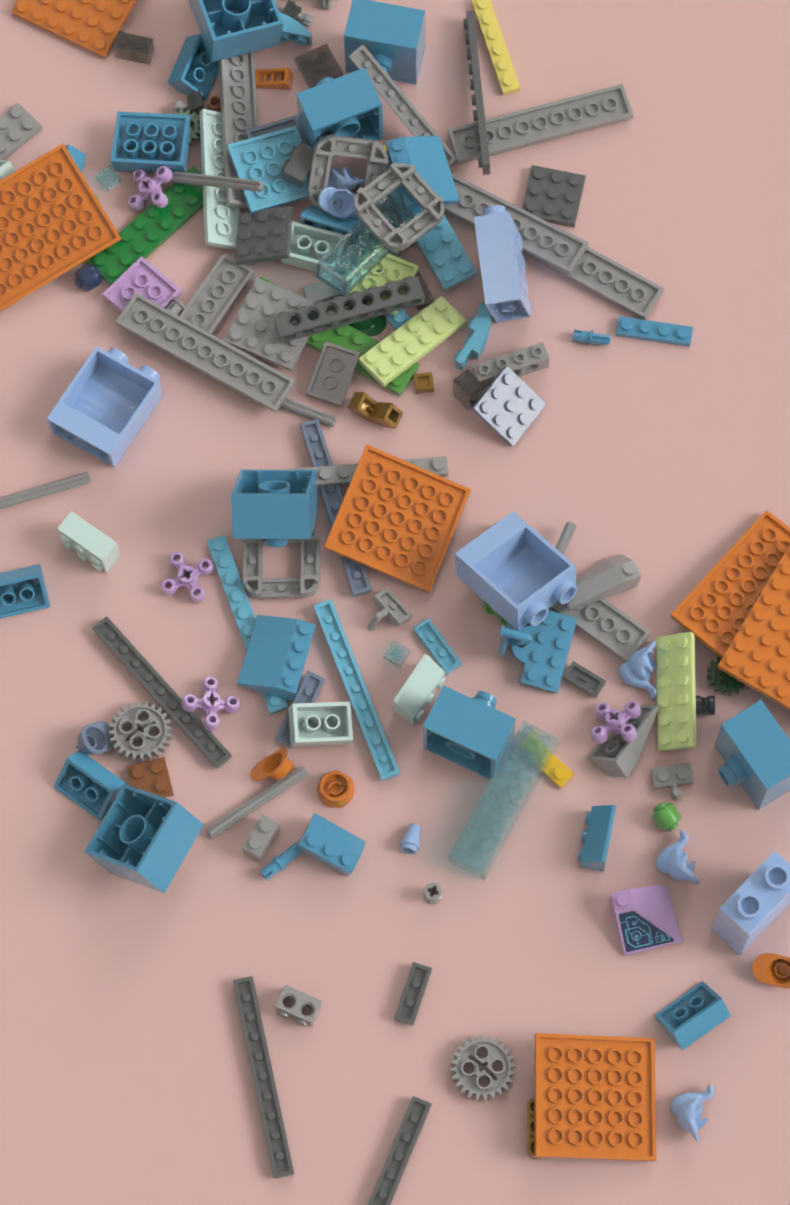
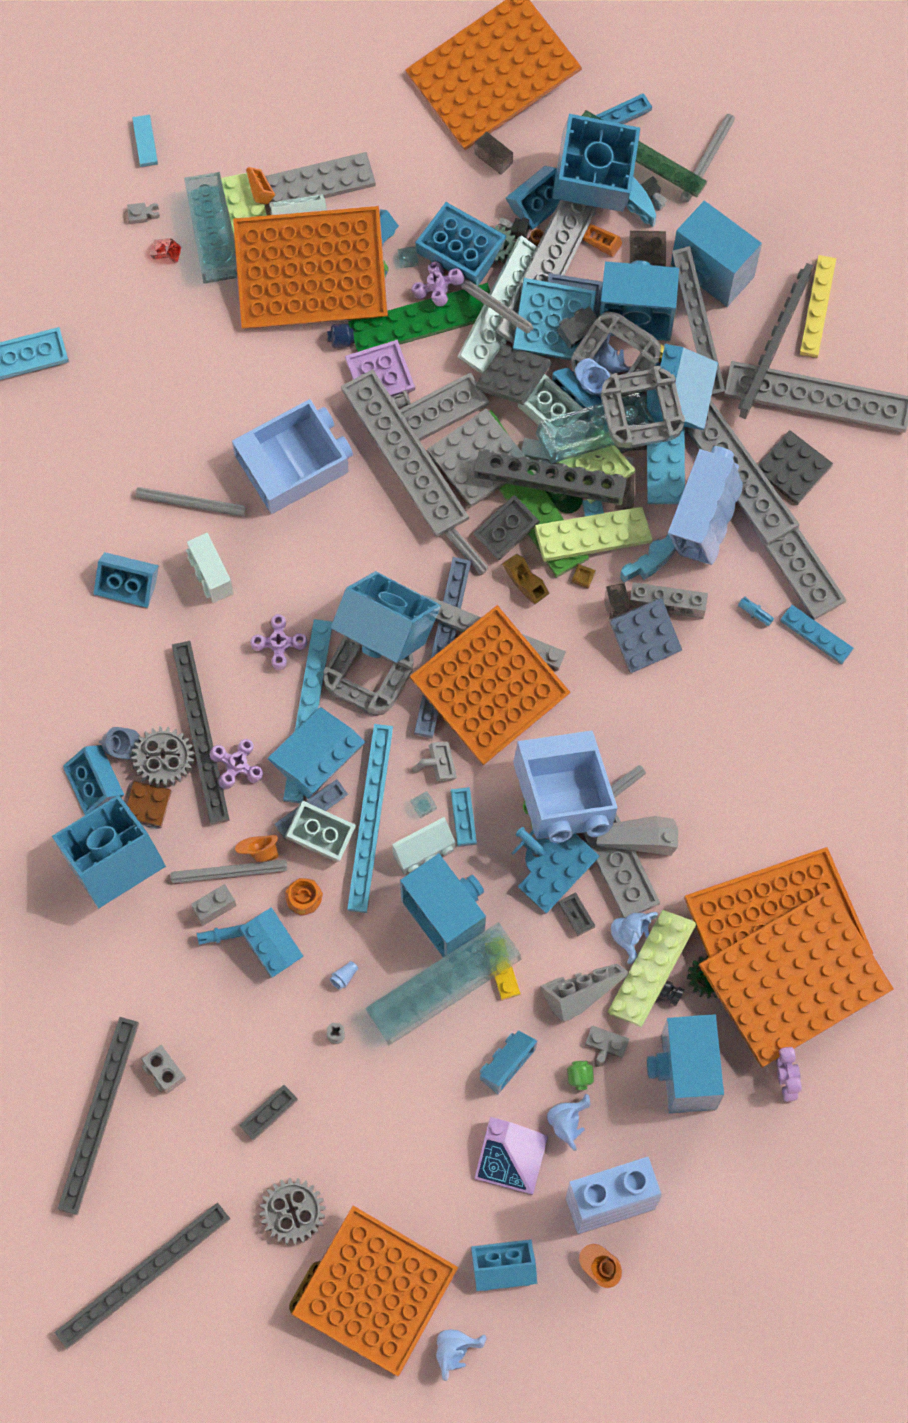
camera: 25 degrees right, 0 degrees up
lavender gear [591,701,641,744] -> none

